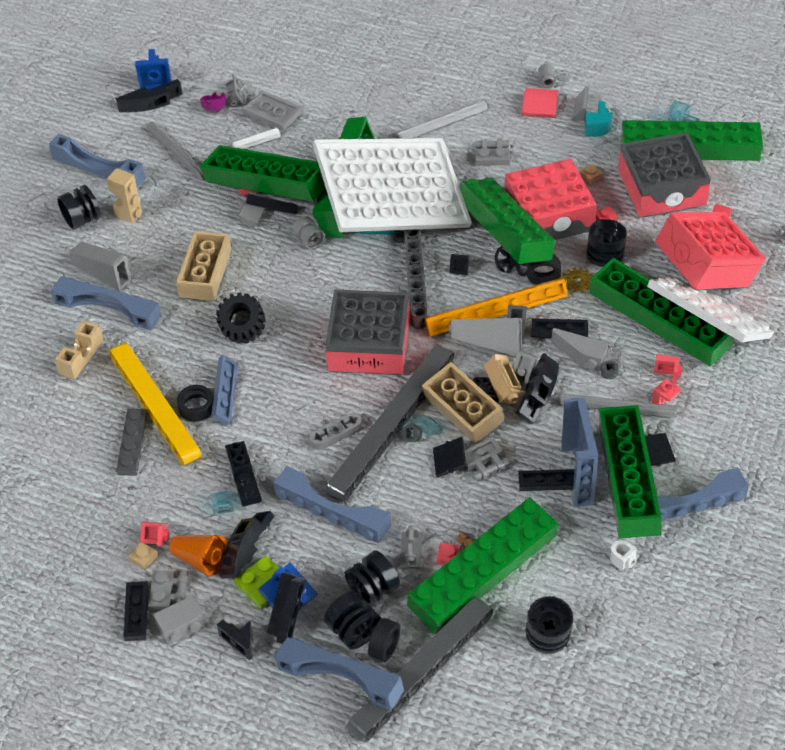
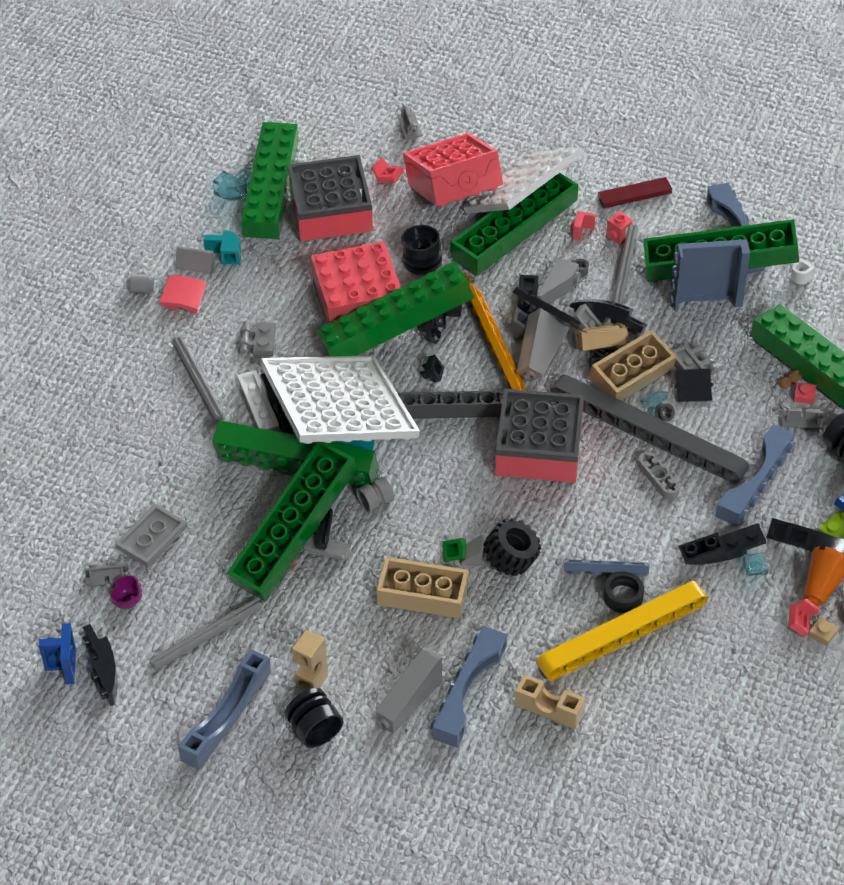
camera: 90 degrees left, 0 degrees up
dark grey plate [116,409,148,476] -> none
white axle [232,128,280,149] -> none
black tile [518,469,575,491] -> none
tan plate [579,163,603,185] -> none
none -> green slope [442,538,466,562]
none -> black tile [512,287,581,329]
none -> dark red tile [598,177,673,209]

